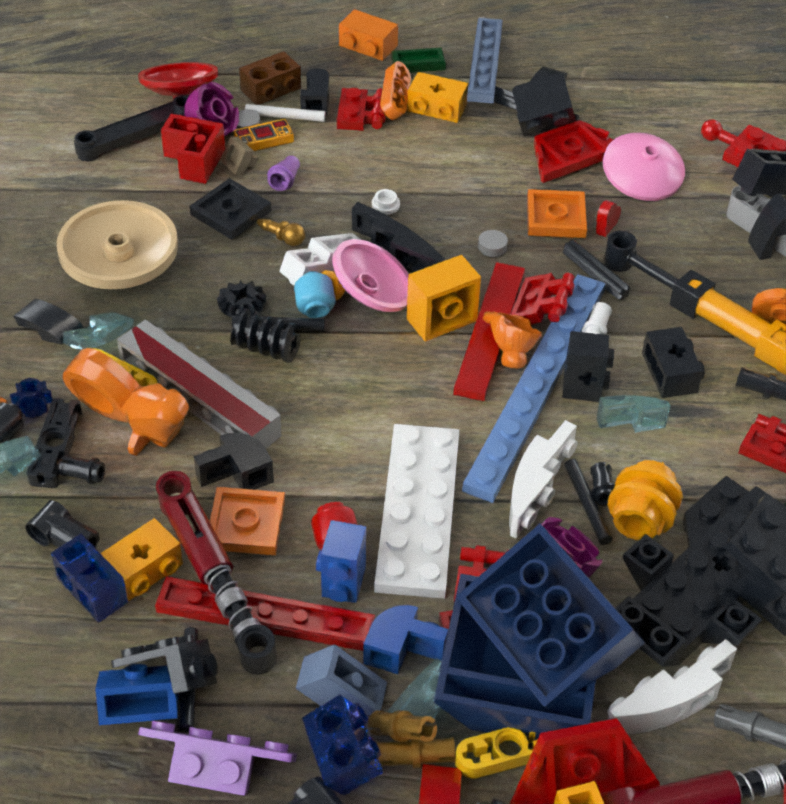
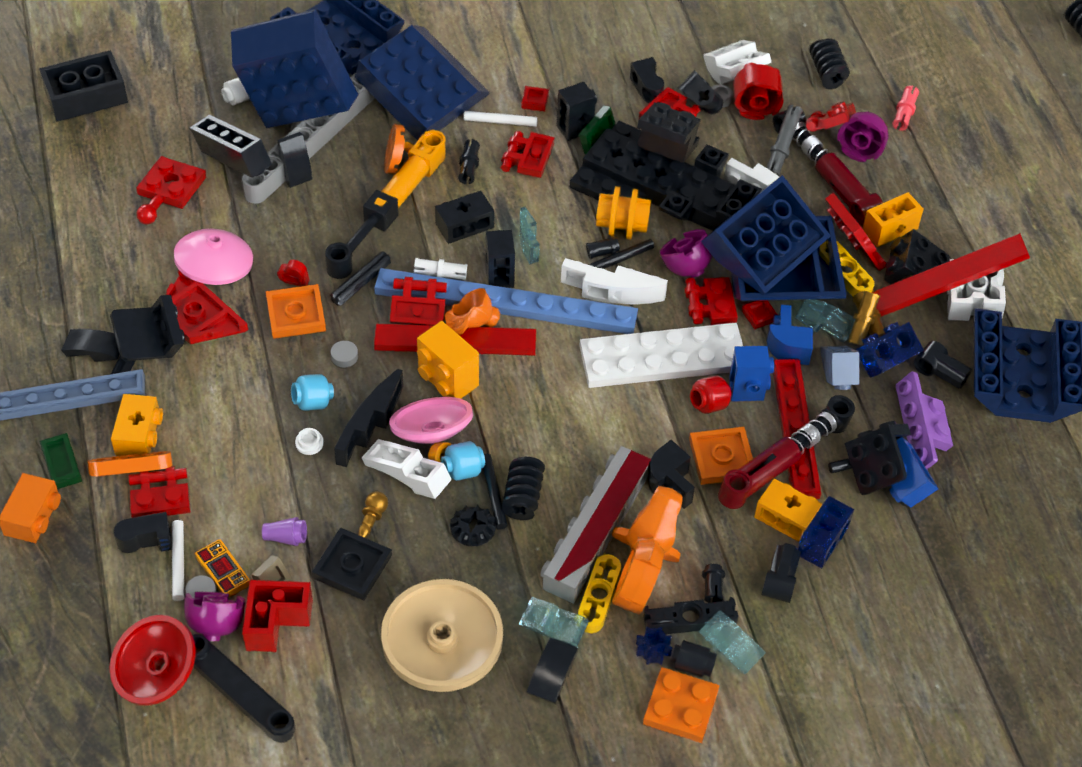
camera: 105 degrees left, 5 degrees up
reddish brown brick [239,51,301,105] -> none
none -> medium azure head [291,374,334,411]

